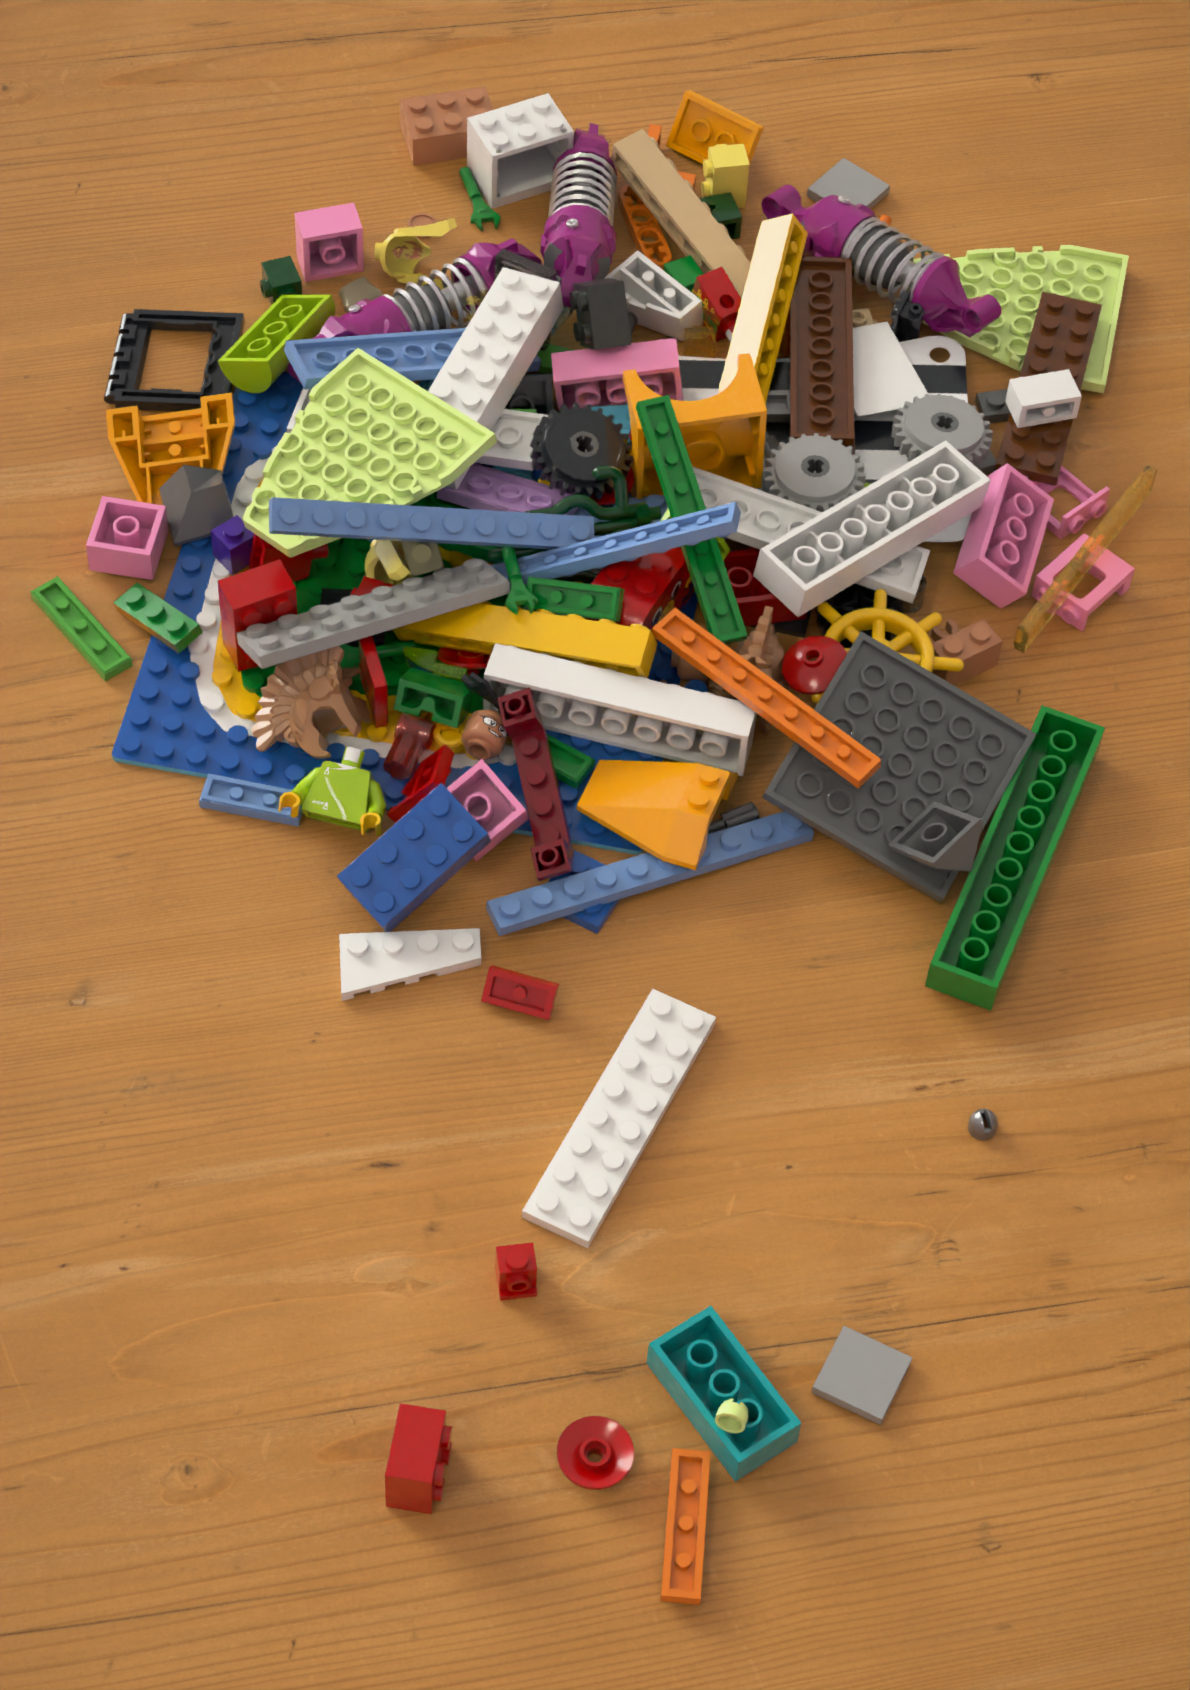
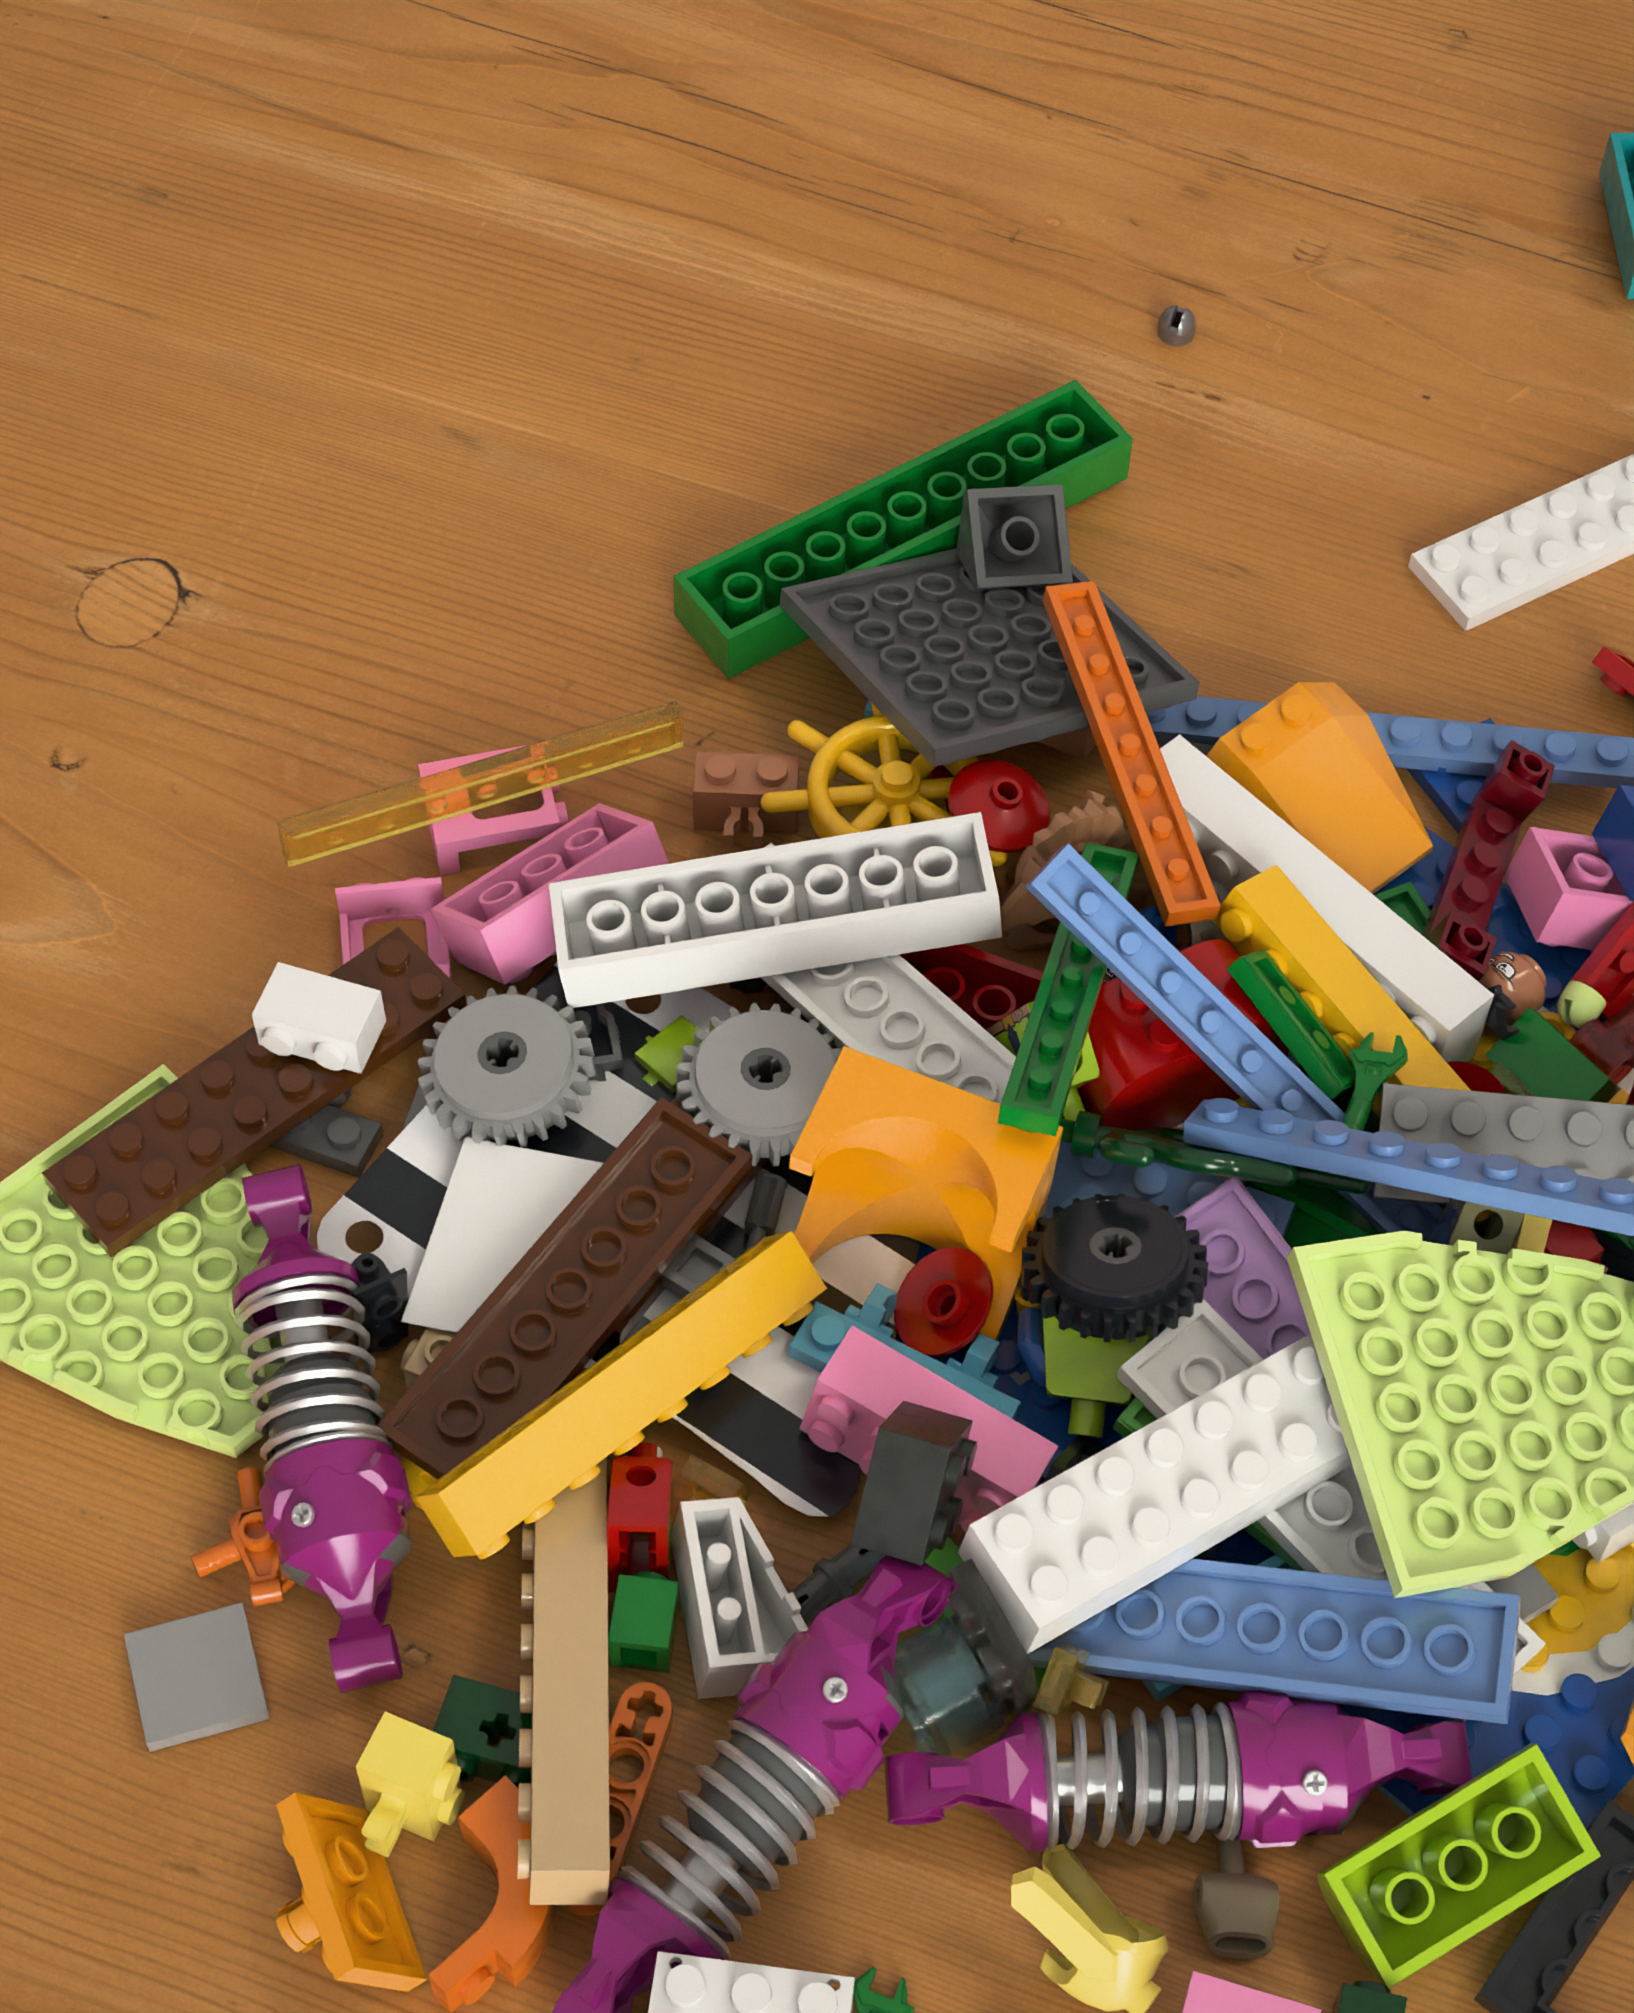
camera: 145 degrees left, 0 degrees up
light grey tile [811,1326,913,1425] -> none
none -> yellowish green hinge [1557,981,1606,1028]

